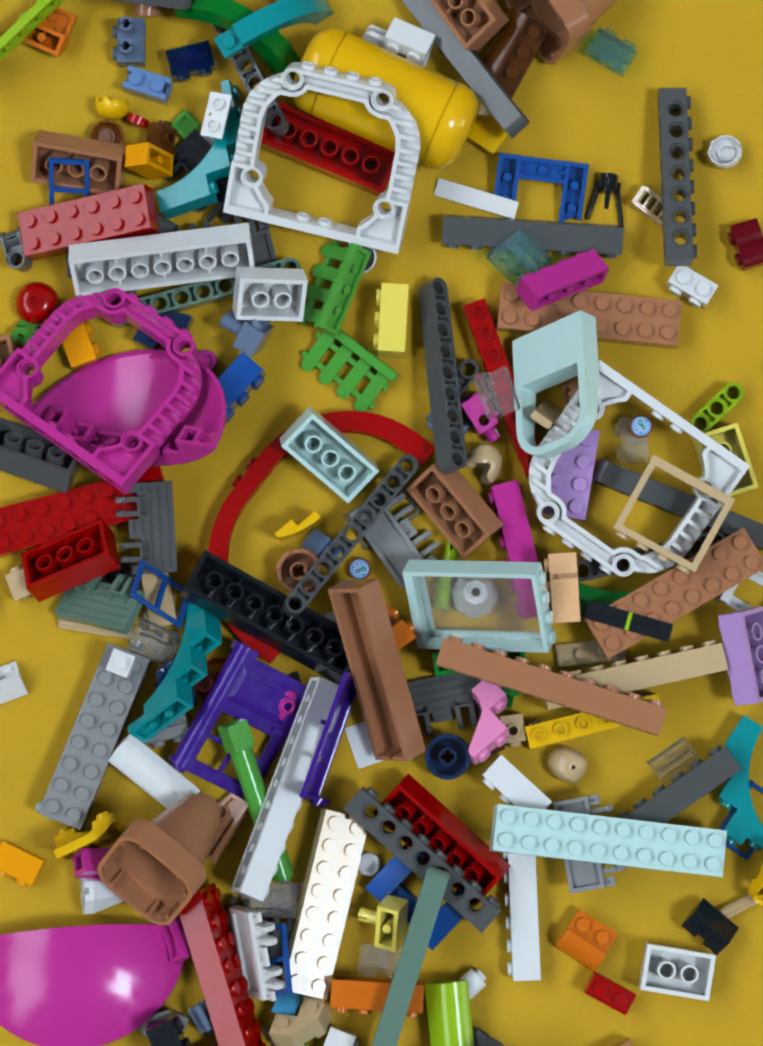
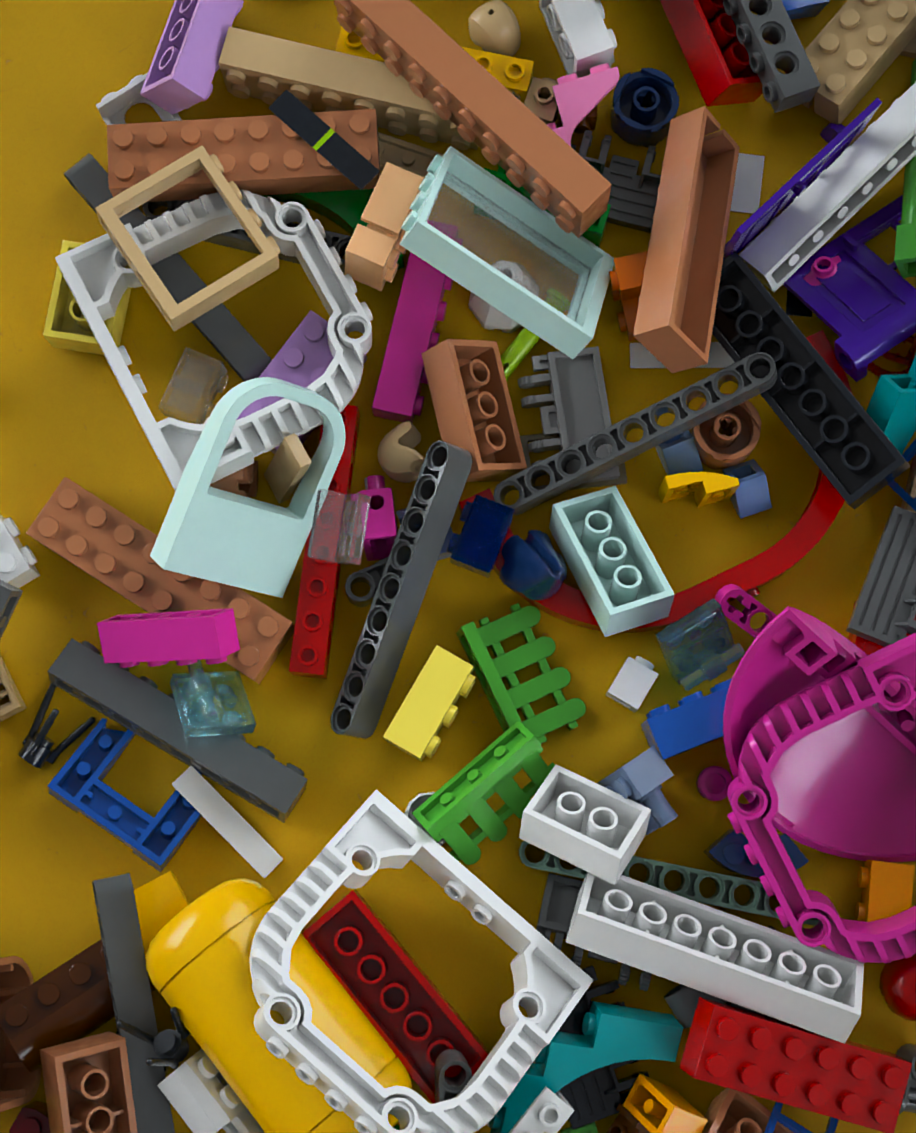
camera: 160 degrees left, 5 degrees down
tile [348,557,371,579] -> none
white tile [358,853,380,876] -> none
tile [629,415,652,438] -> none
lime beam [689,382,744,433] -> none
none -> black plant [116,1007,190,1069]
none -> clear blue brick [446,495,515,578]
none -> dark blue hat [499,530,567,601]
none -> white brick [605,656,659,713]
none -> clear light blue plate [655,598,746,691]
none -> dark pink beam [715,584,777,638]
none -> medium blue brick [722,459,772,519]

